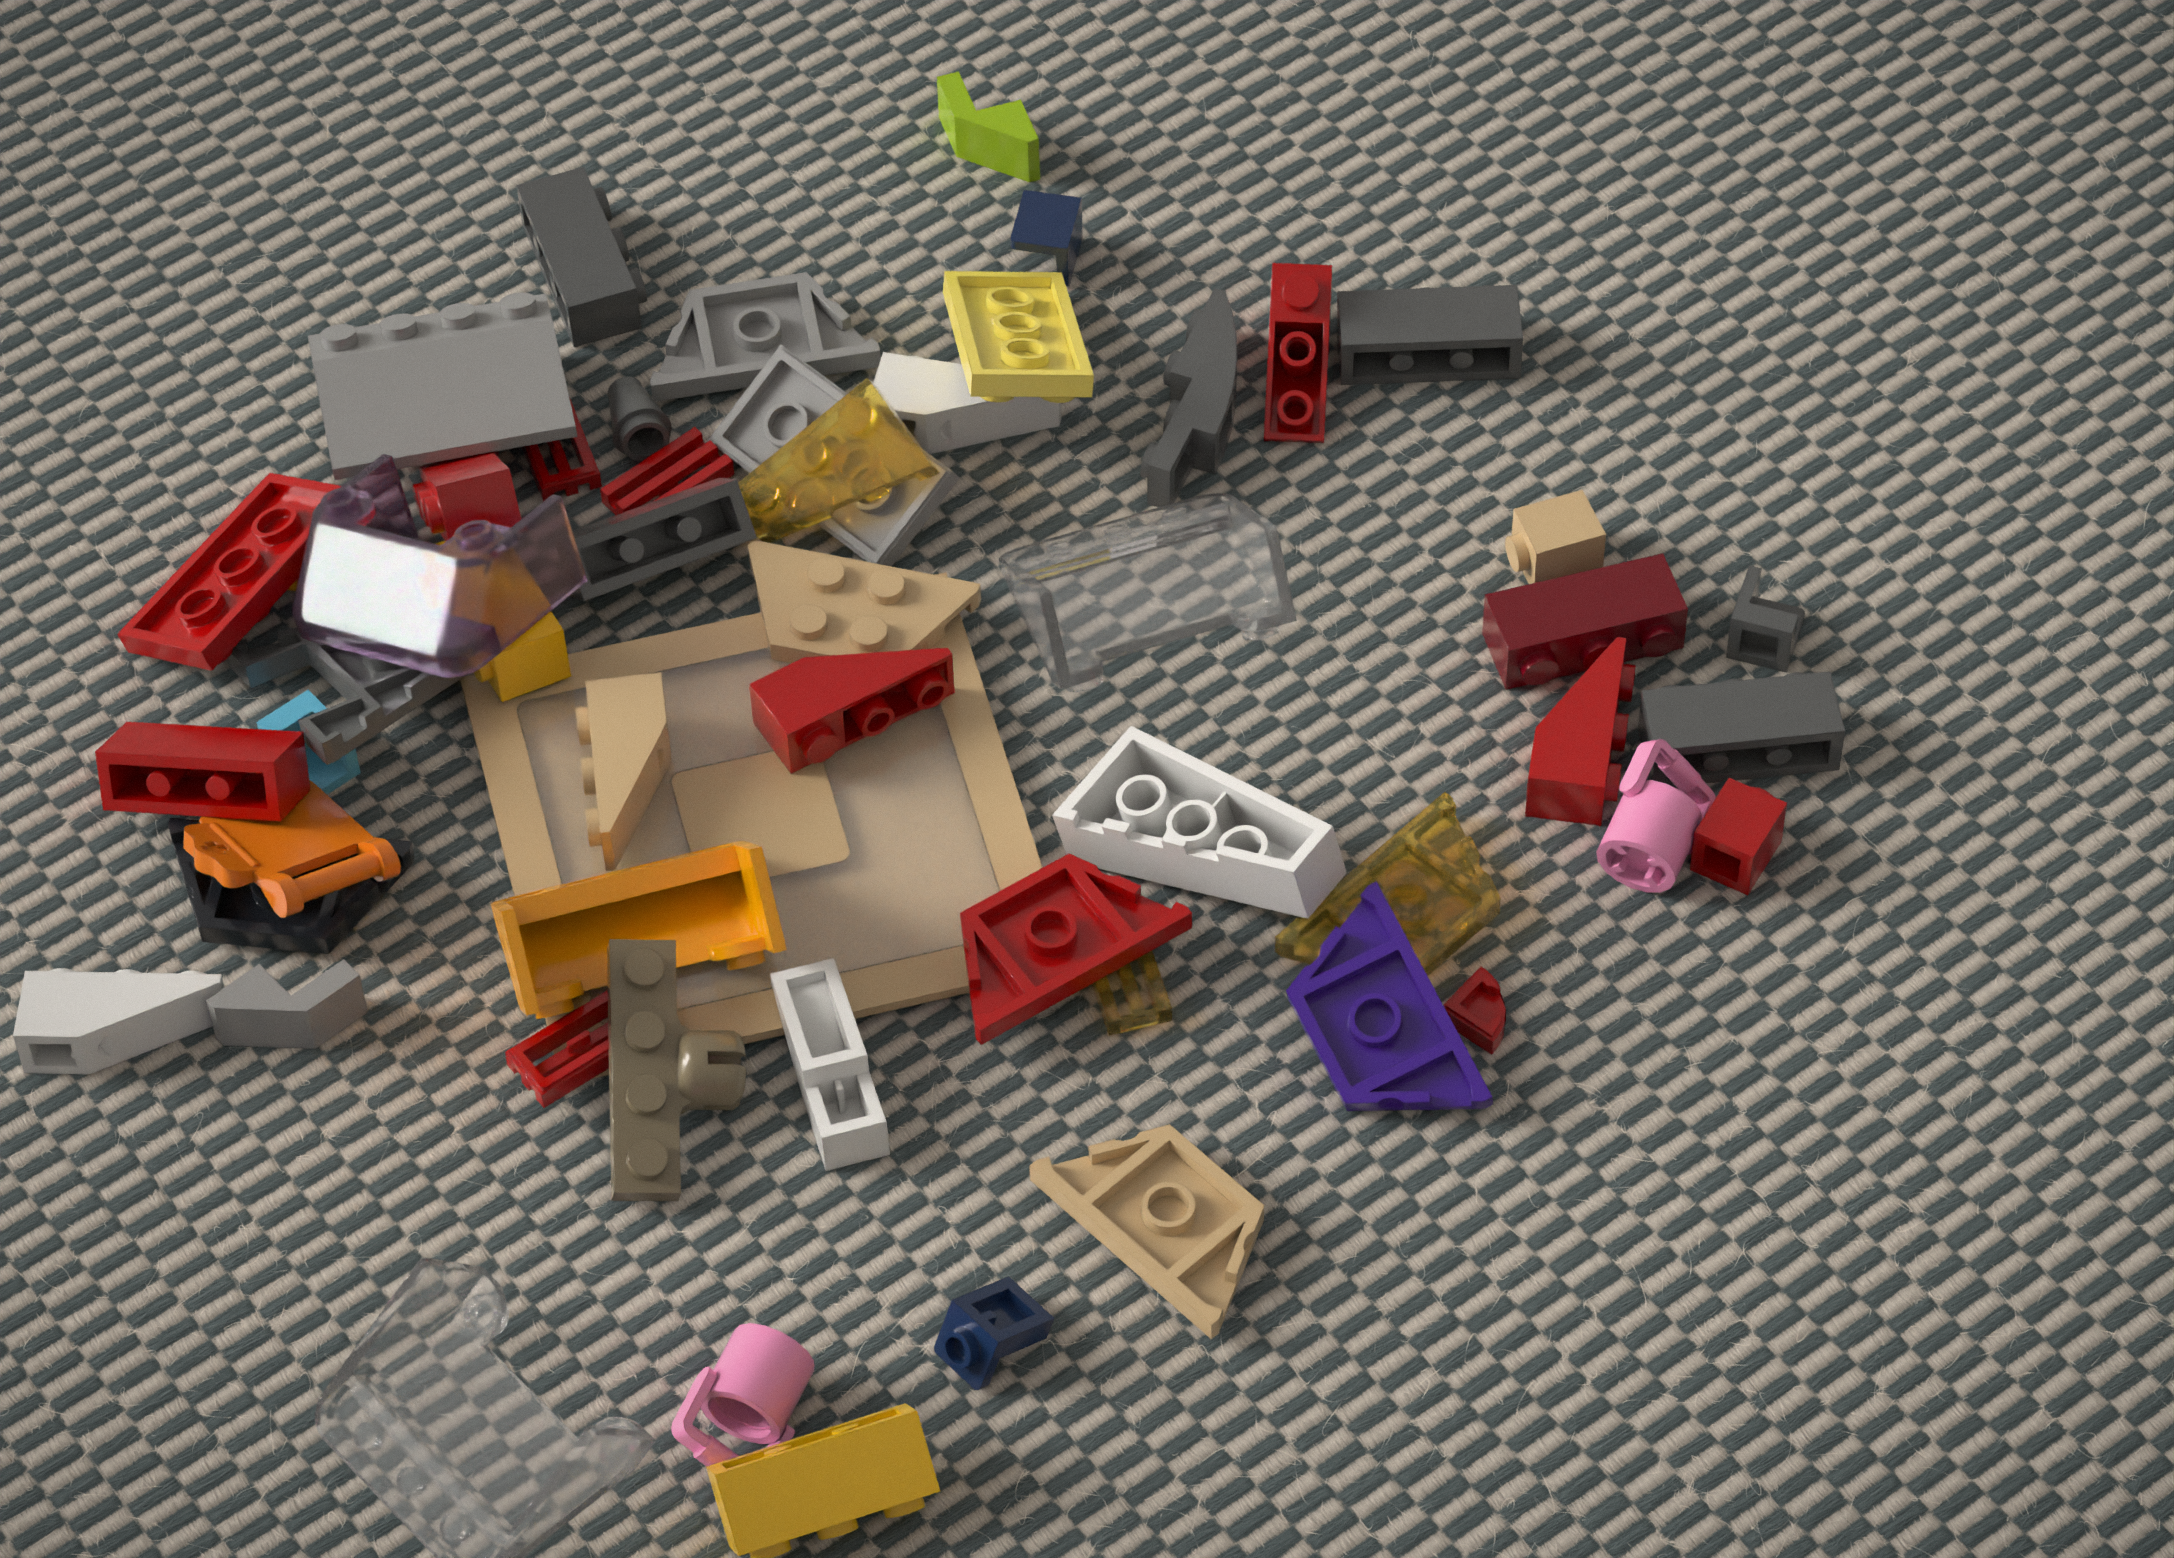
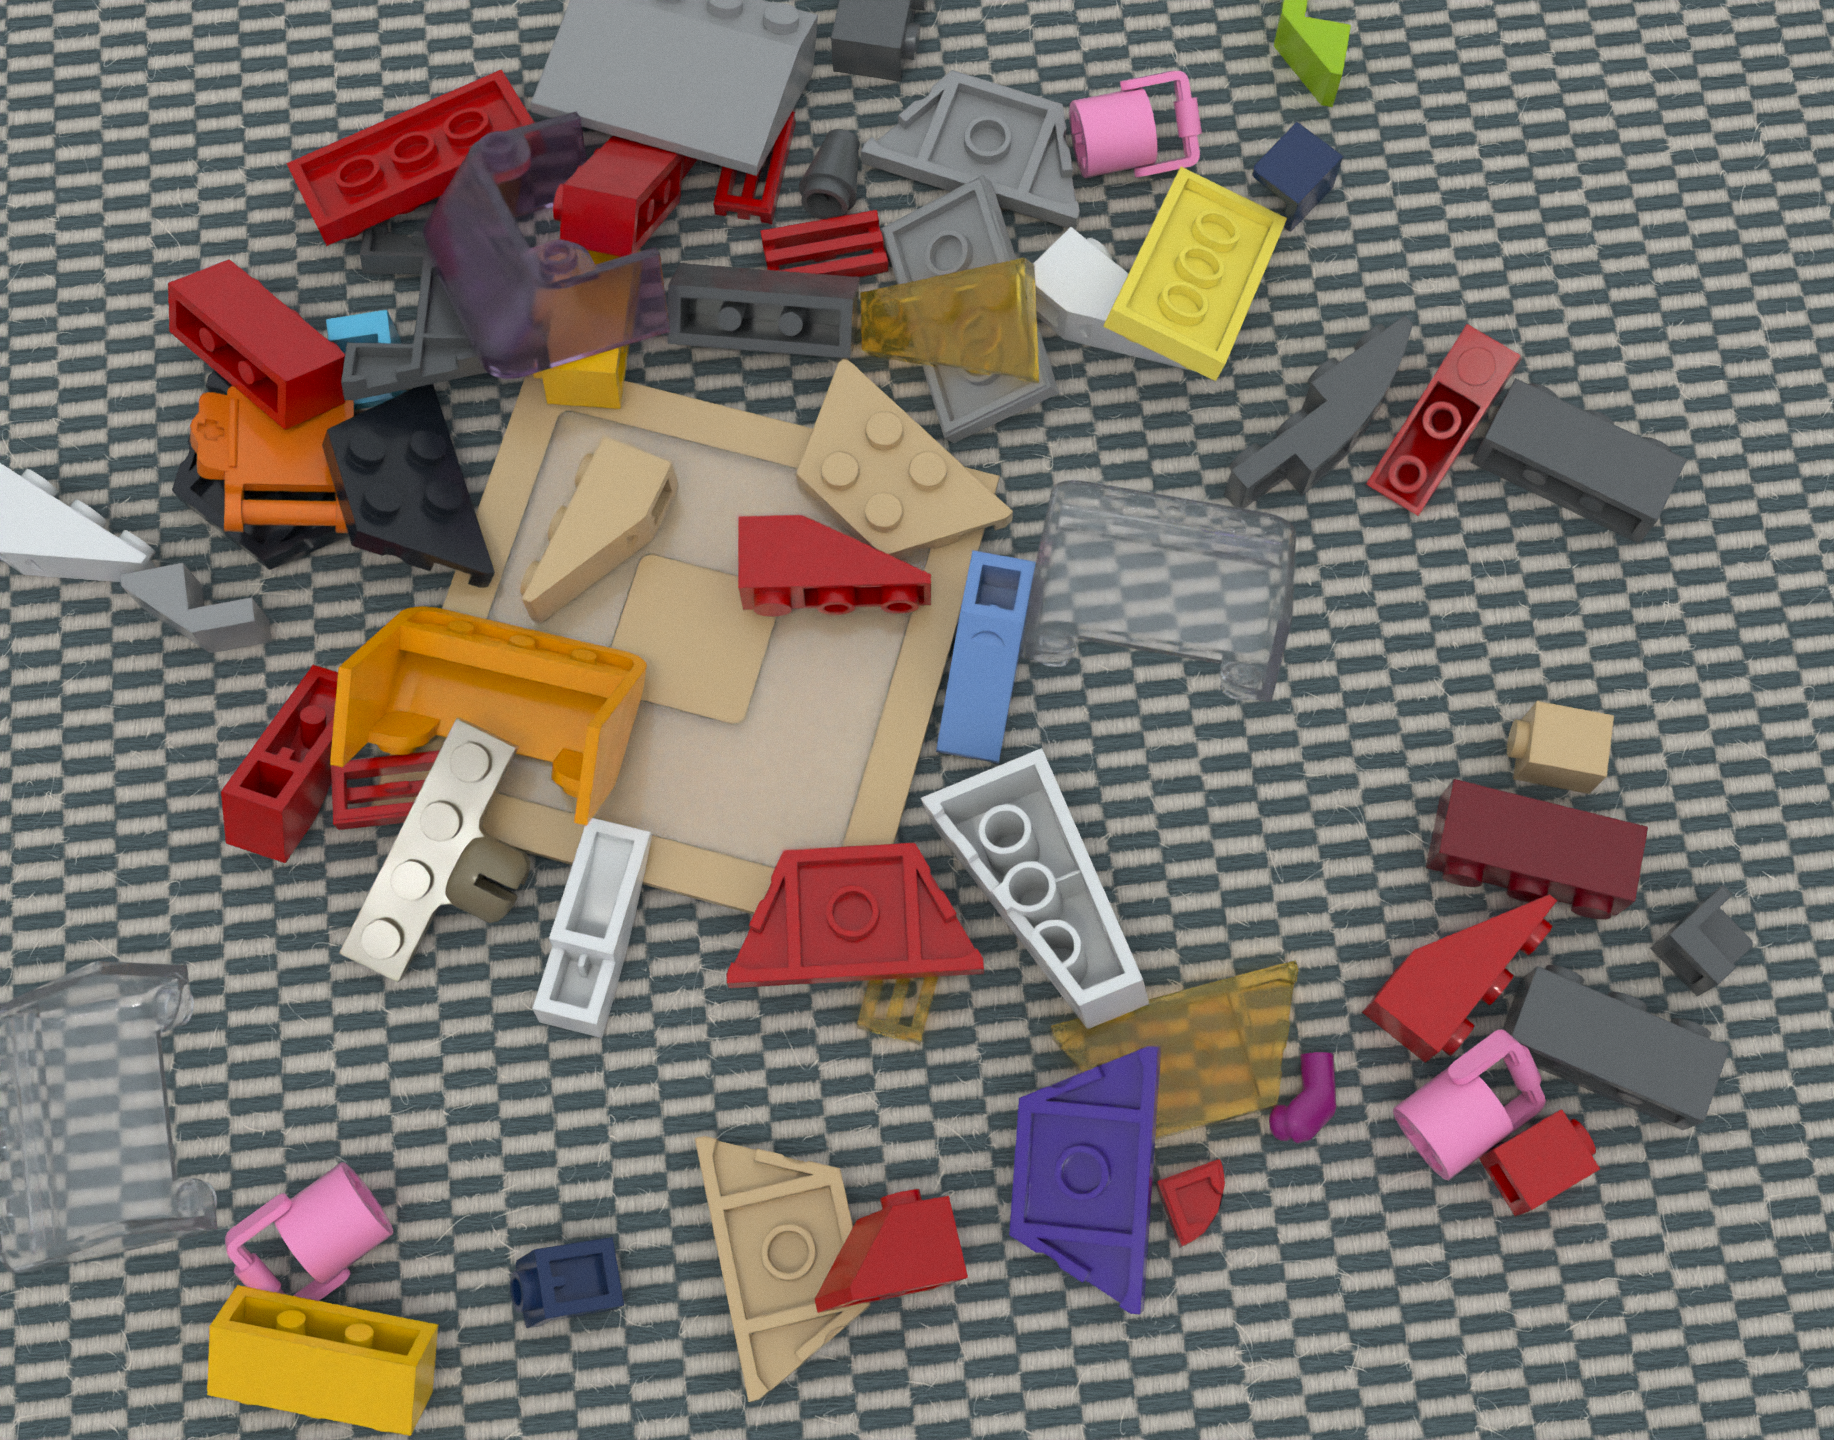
camera: 30 degrees right, 20 degrees up
none -> red slope [221,664,338,863]
none -> black wing [322,384,495,588]
none -> red slope [814,1189,968,1313]
none -> medium blue slope [936,550,1036,764]
none -> bright pink piece [1069,71,1202,178]
none -> magenta arm [1269,1052,1337,1144]

